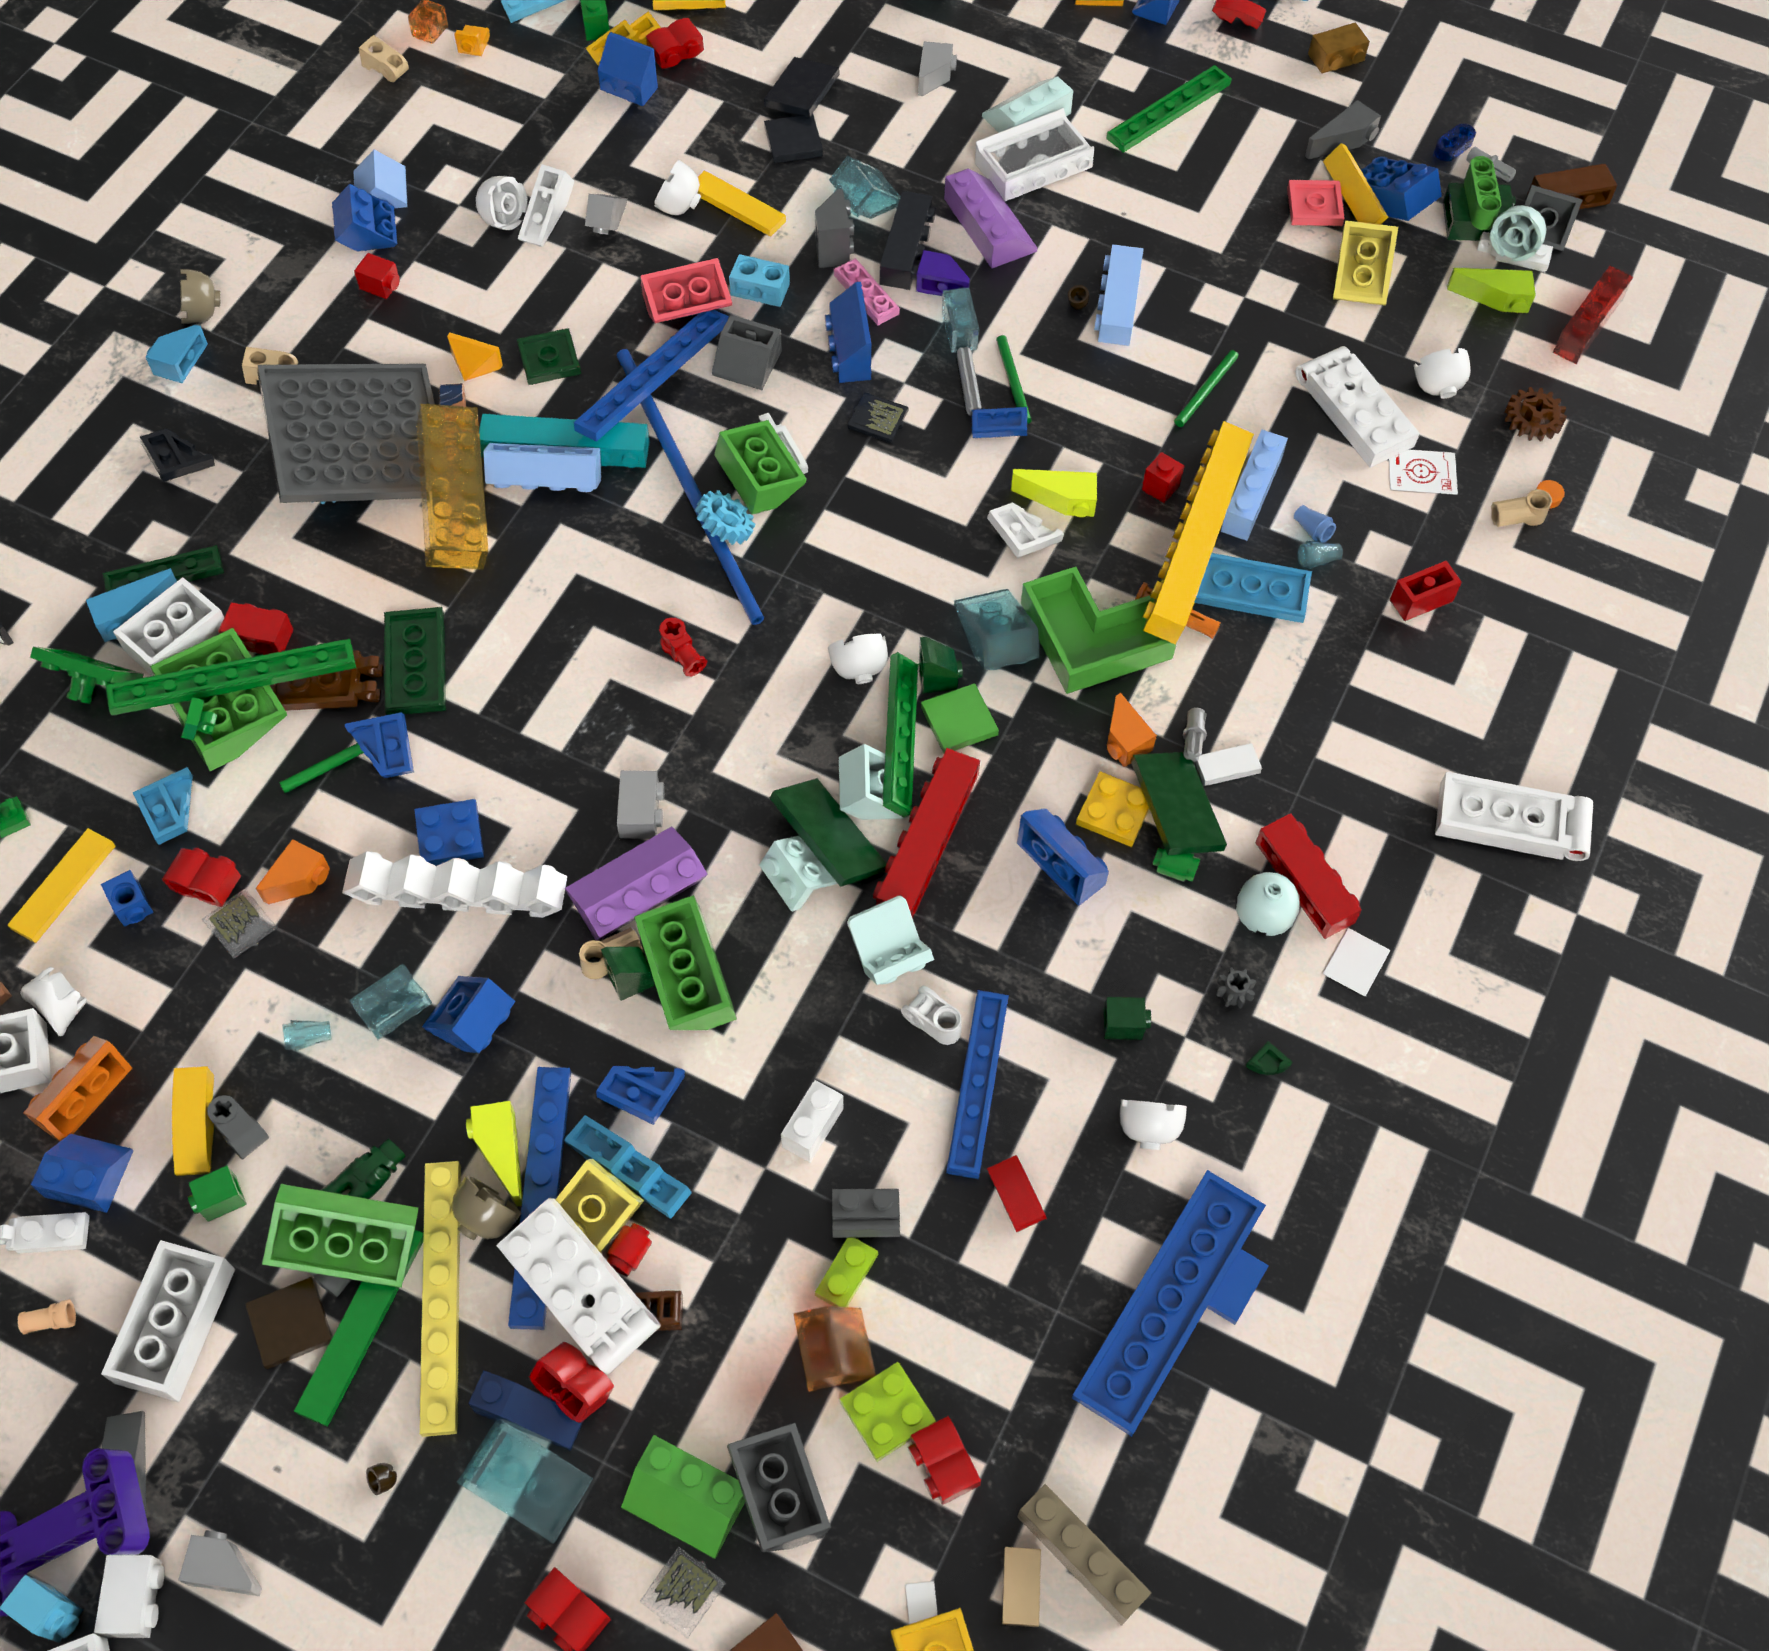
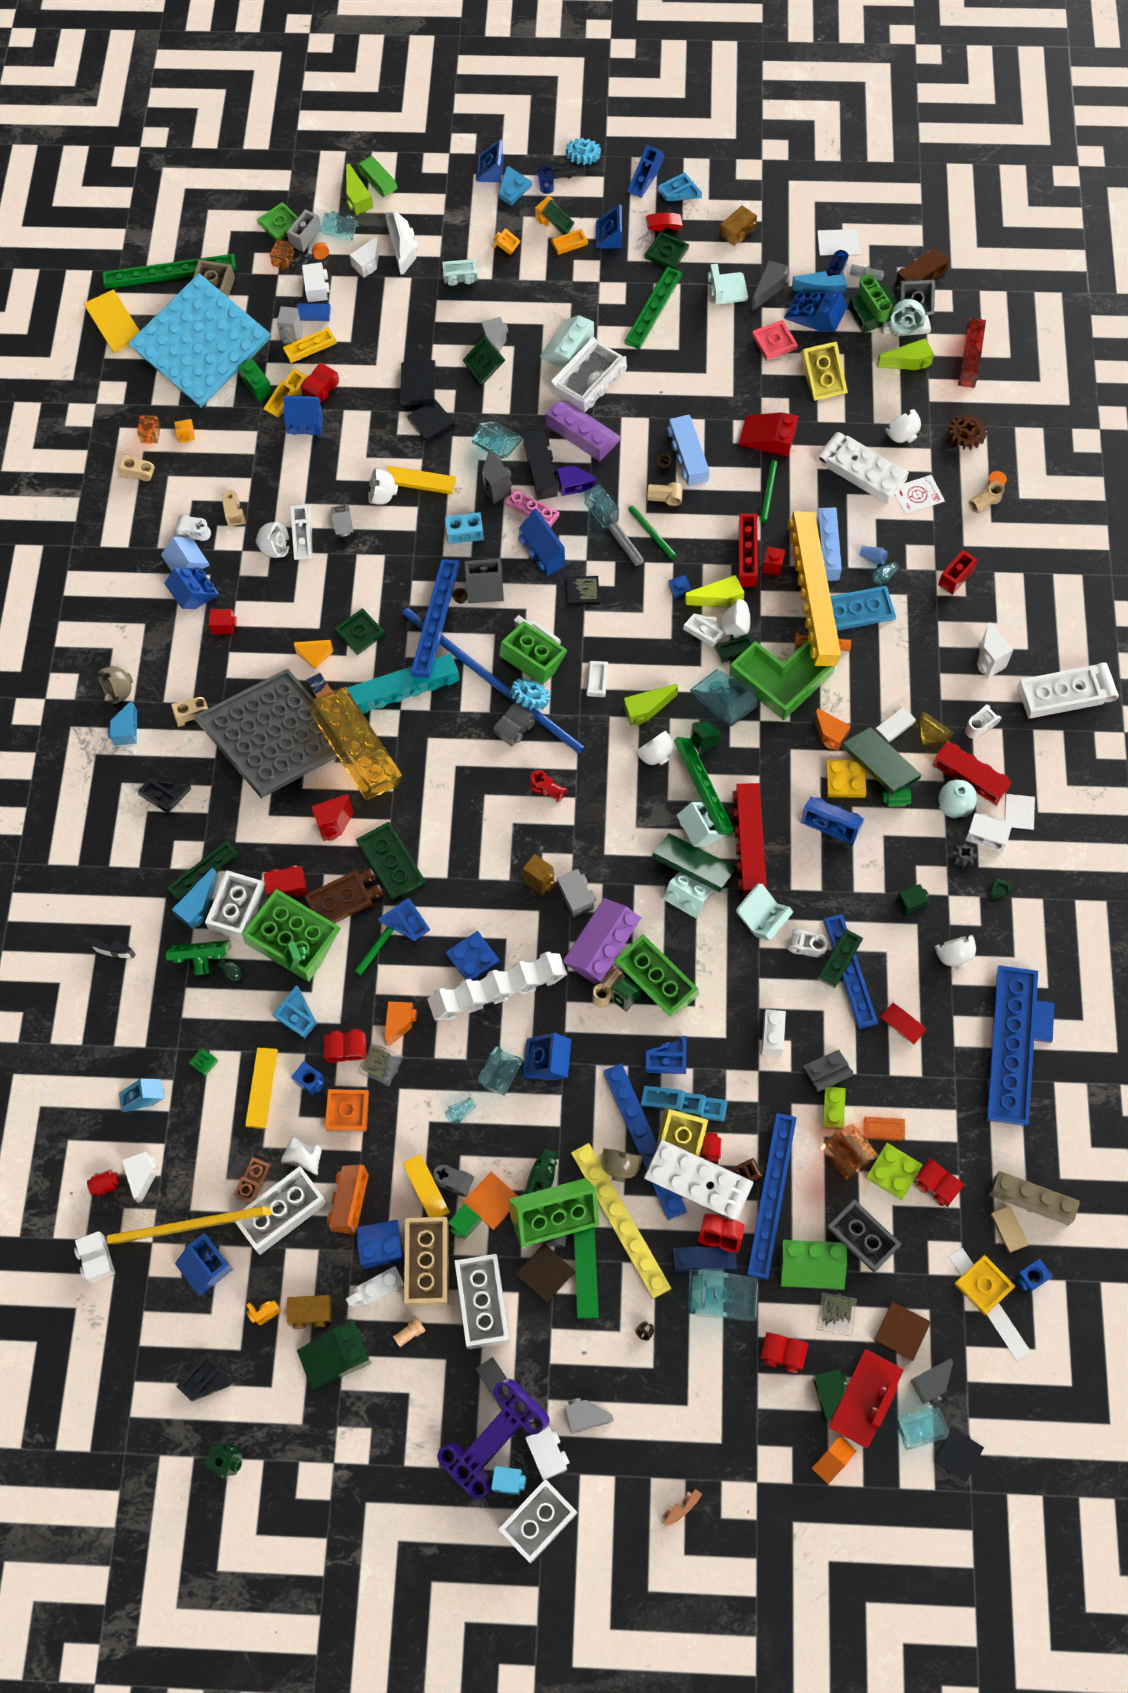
camera: 20 degrees left, 5 degrees up
green tile [106,639,356,715] -> none
neon yellow slope [466,1101,523,1207] -> none
light blue brick [483,443,601,492] -> none
coral slope [641,258,732,323] -> none
bright green tile [921,683,999,754] -> none
blue plate [972,407,1027,438] -> none
light grey axle [1183,708,1207,761] -> none
yellow tile [1323,143,1388,225] -> none
none -> white piece [174,515,211,541]
none -> clear green cylinder [217,959,243,982]
none -> tan leg [222,490,246,527]
none -> red slope [311,794,354,841]
none -> orange plate [325,1089,369,1132]
none -> tan brick [404,1217,449,1307]
none -> dark brown hinge [452,588,467,604]
none -> dark green tile [463,335,505,385]
none -> orange tile [463,1171,518,1231]
none -> dark grey brick [493,702,535,746]
none -> pearl gold brick [523,854,555,896]
none -> white tile [587,661,608,697]
none -> lime slope [624,684,678,726]
none -> dark green tile [644,231,689,269]
none -> tan piece [647,482,683,506]
none -> blue plate [668,575,692,599]
none -> light aqua bracket [708,264,748,305]
none -> dark green tile [715,635,753,663]
none -> white hair [721,599,750,639]
none -> red slope [738,412,799,456]
none -> red brick [738,513,758,587]
none -> blue plate [747,1113,797,1280]
none -> dark azure slope [792,271,847,296]
none -> white sticker [818,229,860,255]
none -> dark green tile [818,929,863,988]
none -> clear orange tile [863,1116,905,1141]
none -> clear yellow slope [918,711,954,746]
none -> white piece [965,704,1002,739]
none -> white brick [965,813,1012,852]
none -> white slope [977,622,1013,678]

